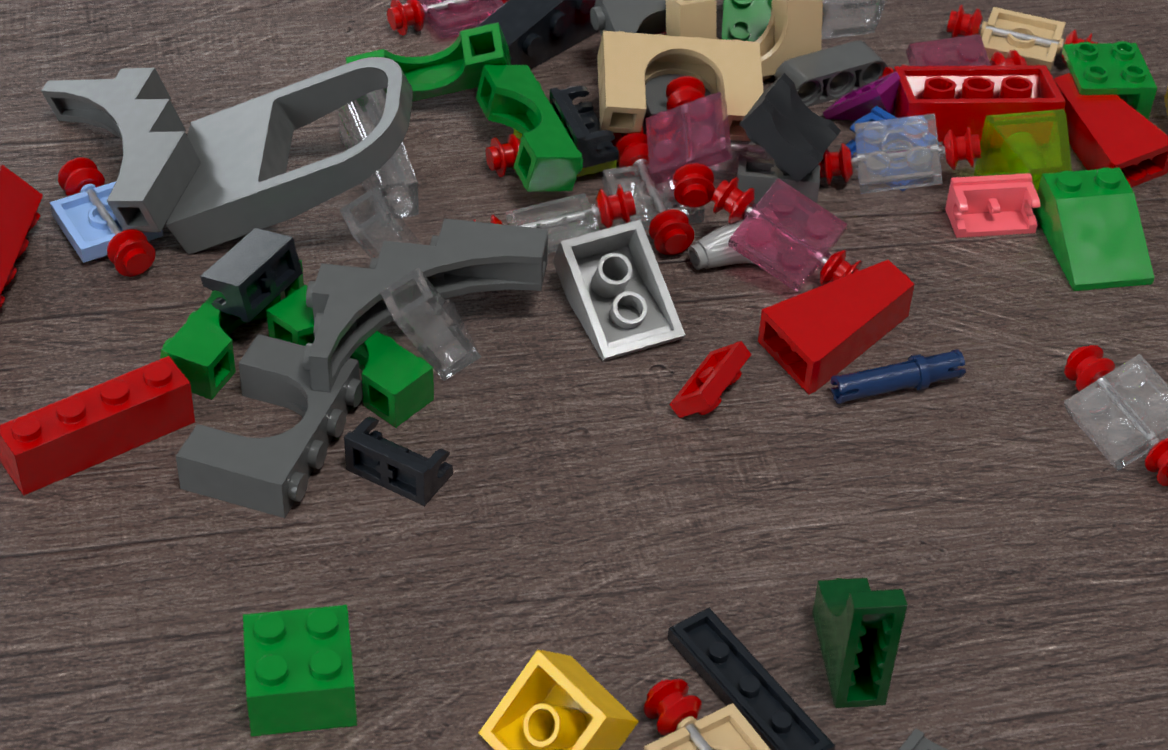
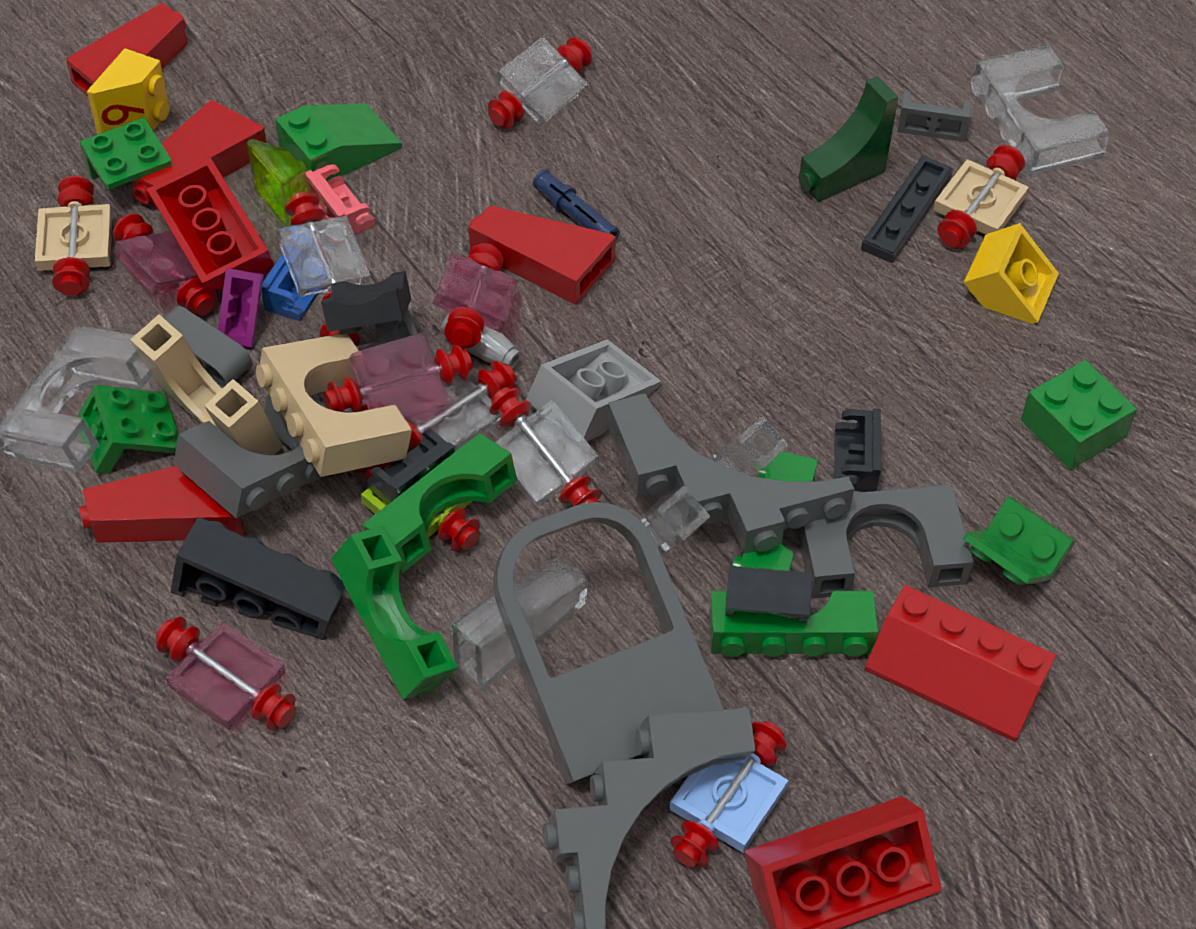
camera: 115 degrees left, 10 degrees up
red plate [669,341,752,418] -> none
none -> green bracket [963,497,1076,585]

